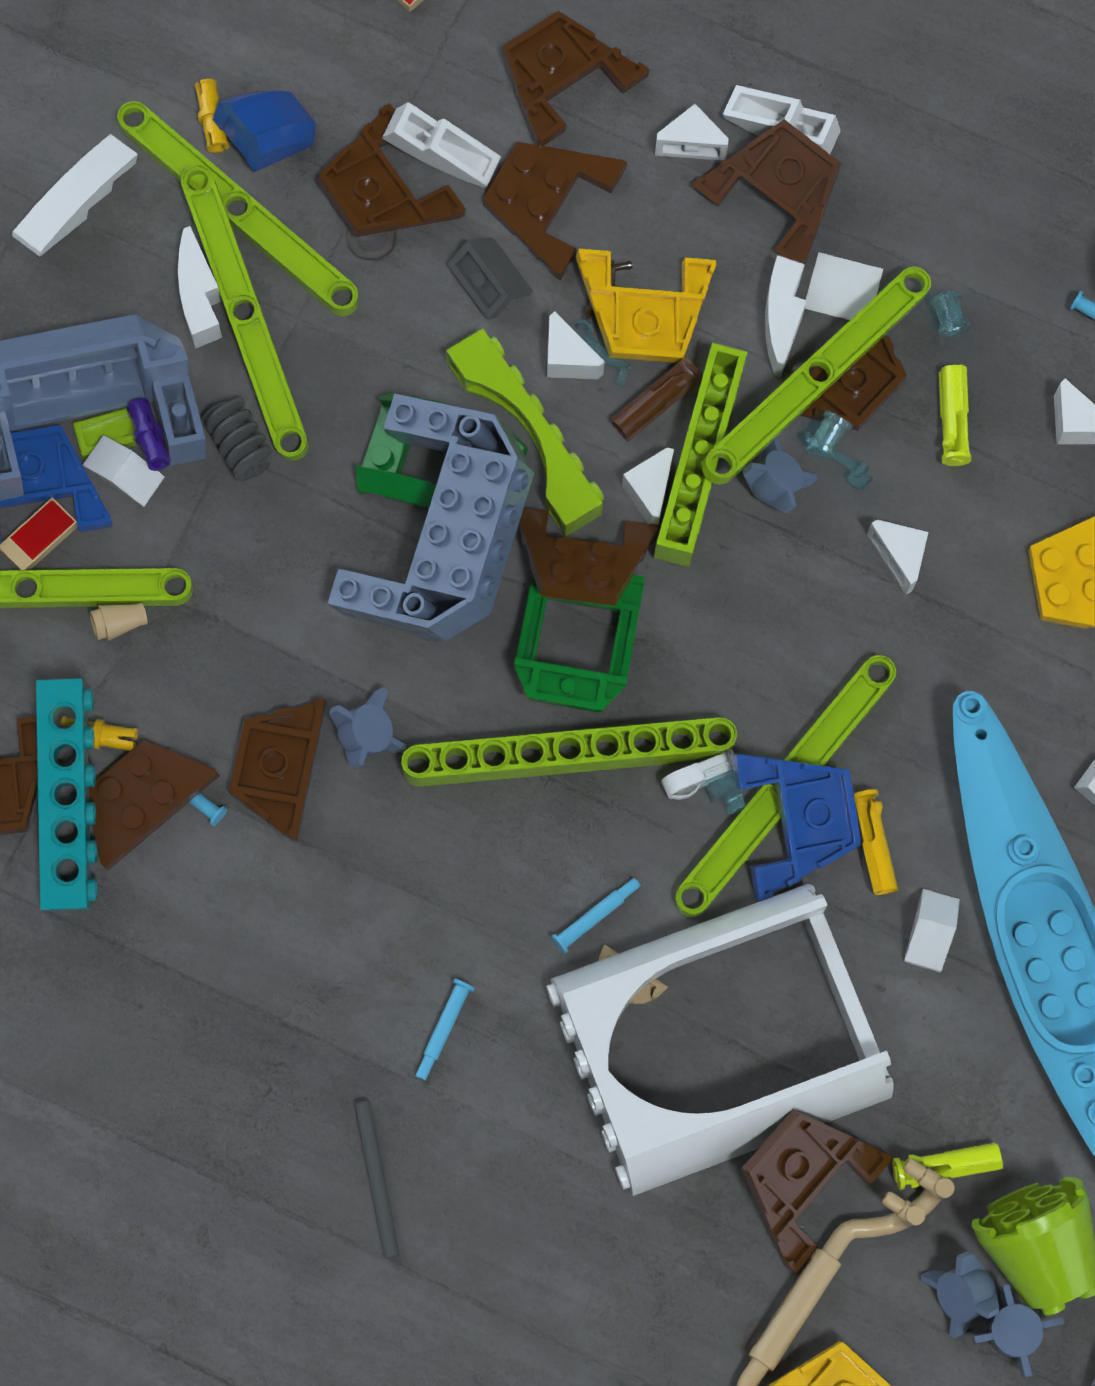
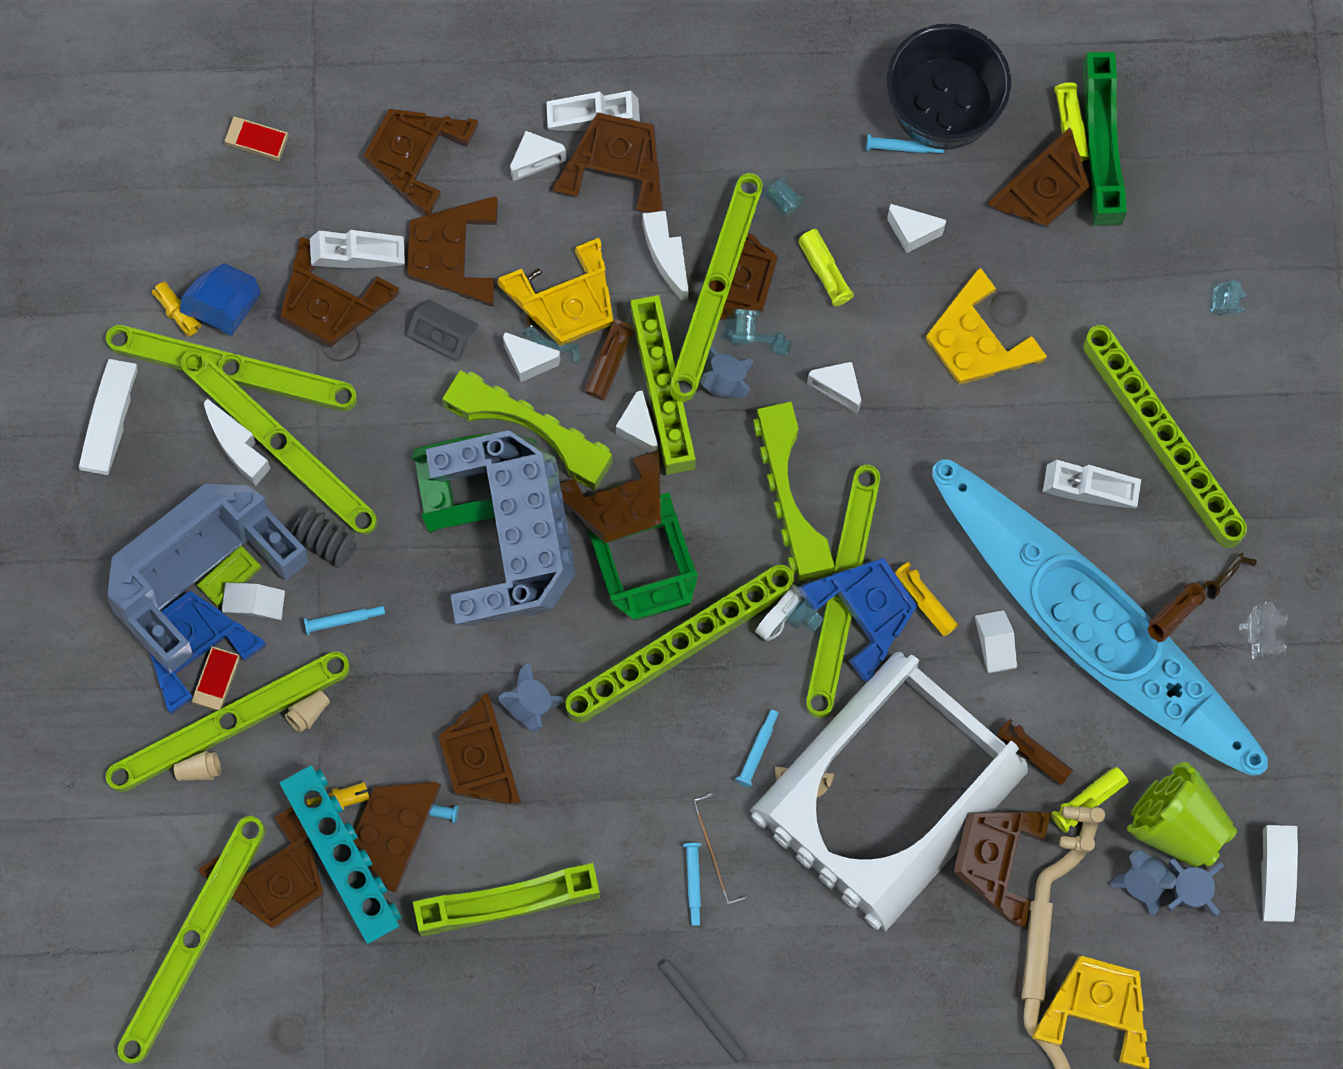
camera: 25 degrees left, 0 degrees up
dark purple pin [126,398,171,471] -> none
white sticker [805,252,883,320] -> none
none -> medium azure piece [304,606,385,636]
none -> lime arch [413,863,600,937]
none -> medium nougat piece [694,793,747,904]
none -> lime arch [753,401,834,583]
none -> reddish brown piece [996,718,1073,785]

